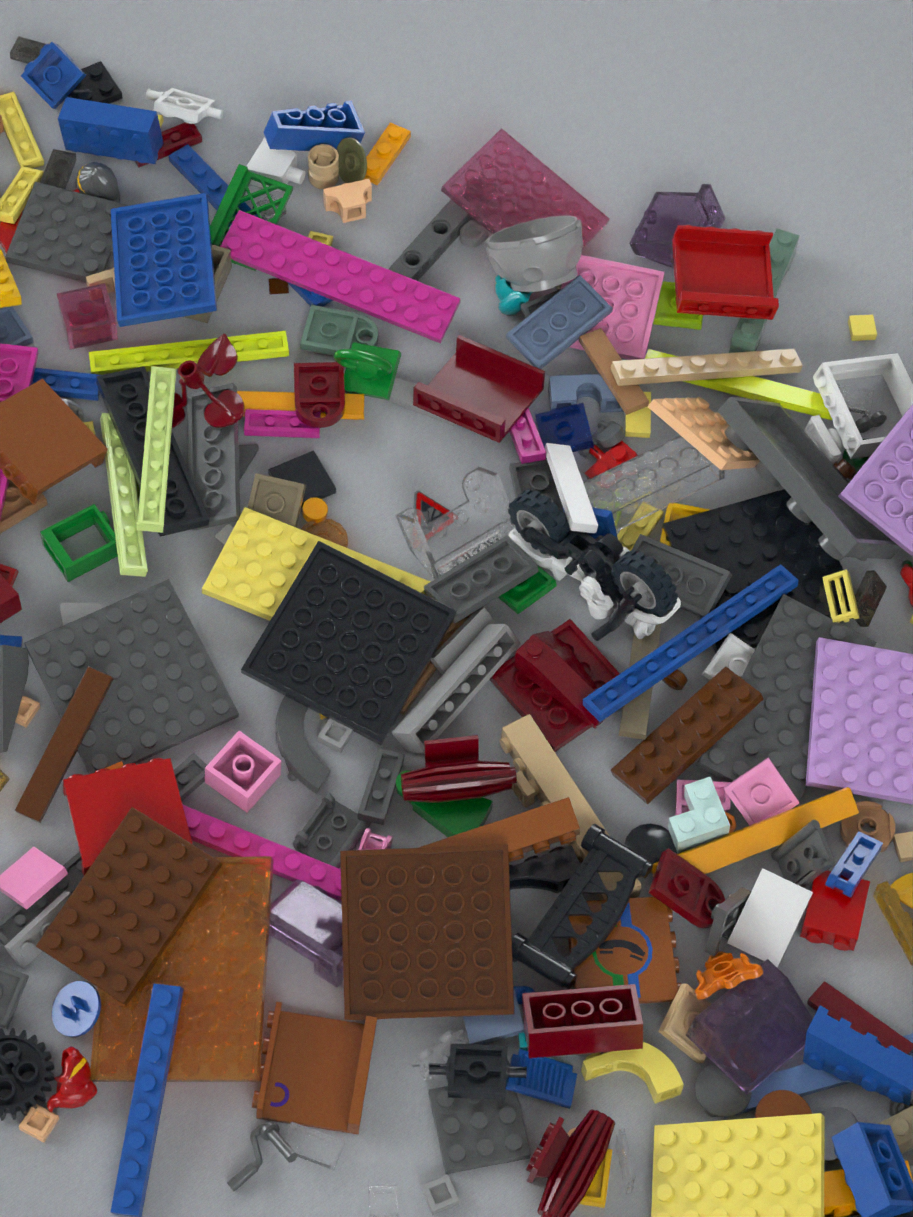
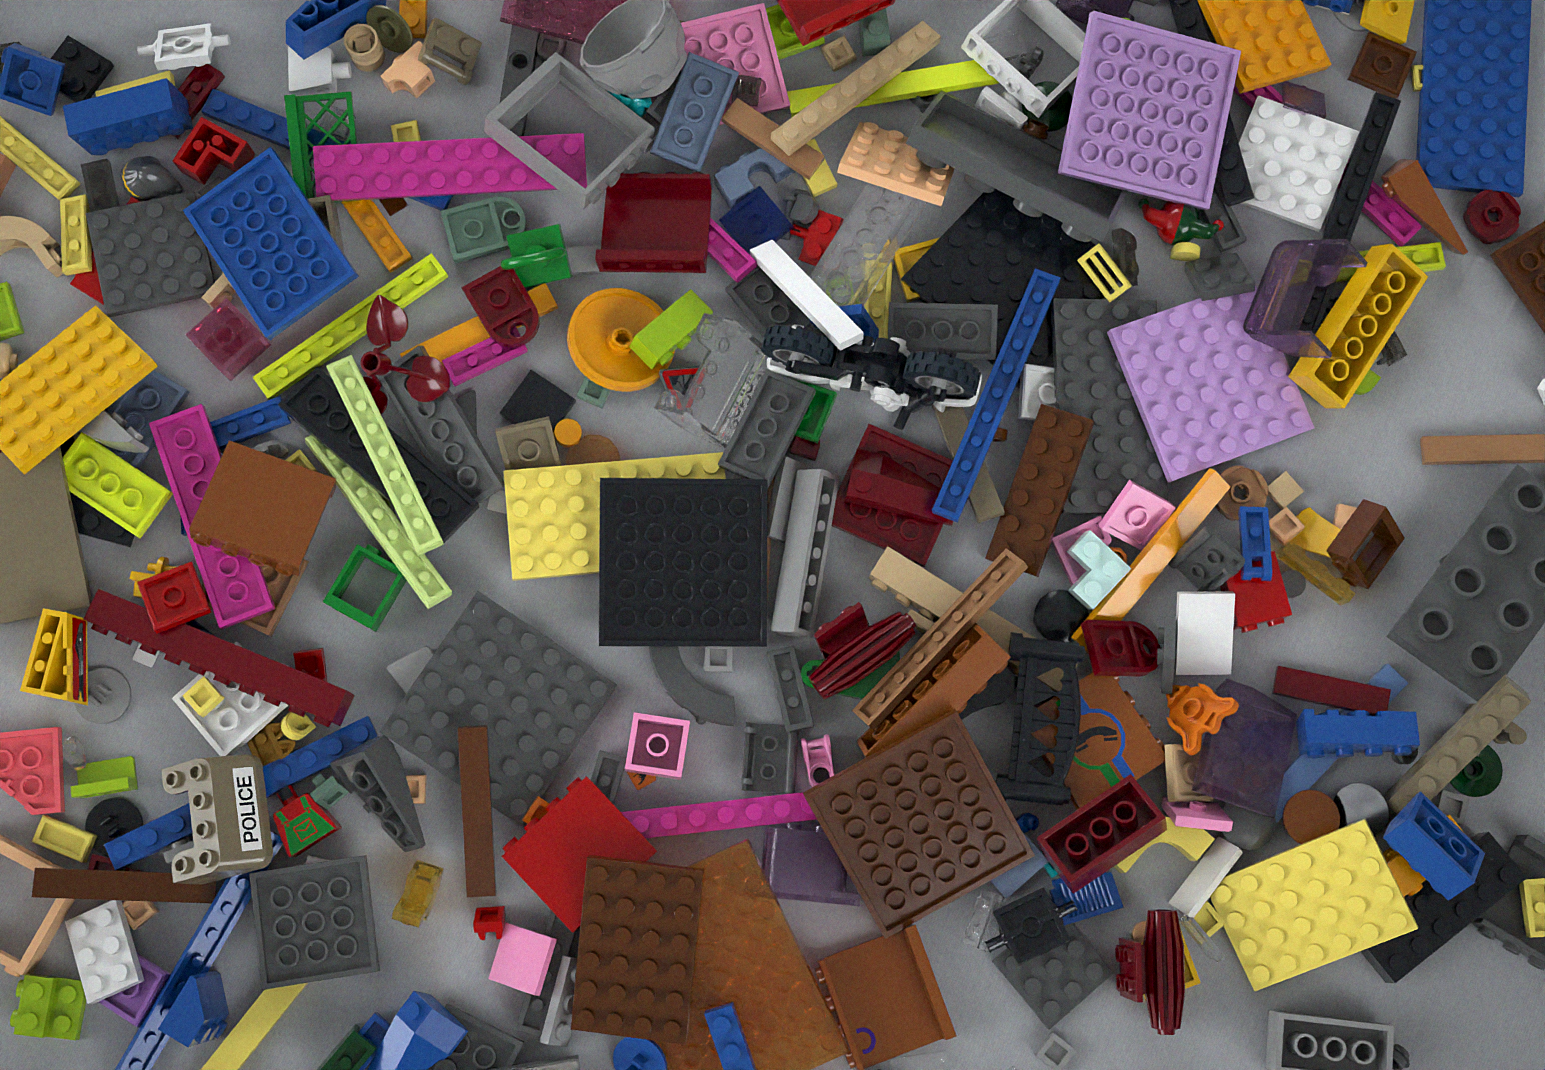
camera: 30 degrees left, 20 degrees up
none -> red brick [172,117,255,185]
none -> light orange tile [341,199,413,273]
none -> dark tan plate [418,18,482,85]
none -> red tile [473,906,506,940]
none -> light grey window [484,52,655,210]
none -> light orange dish [567,288,675,392]
none -> sand green tile [577,376,611,409]
none -> orange sticker [627,772,656,790]
none -> lime brick [629,289,713,370]
none -> clear smoke tile [731,75,761,107]
none -> dark red tile [790,436,820,461]
none -> tan tile [821,36,857,72]
none -> medium nougat plate [852,548,1028,730]
none -> bright pink plate [1161,797,1233,832]
none -> white tile [1168,837,1243,919]
none -> light yellow tile [1184,901,1225,941]
none -> light nougat tile [1269,507,1305,546]
none -> dark grey tile [1281,570,1306,598]

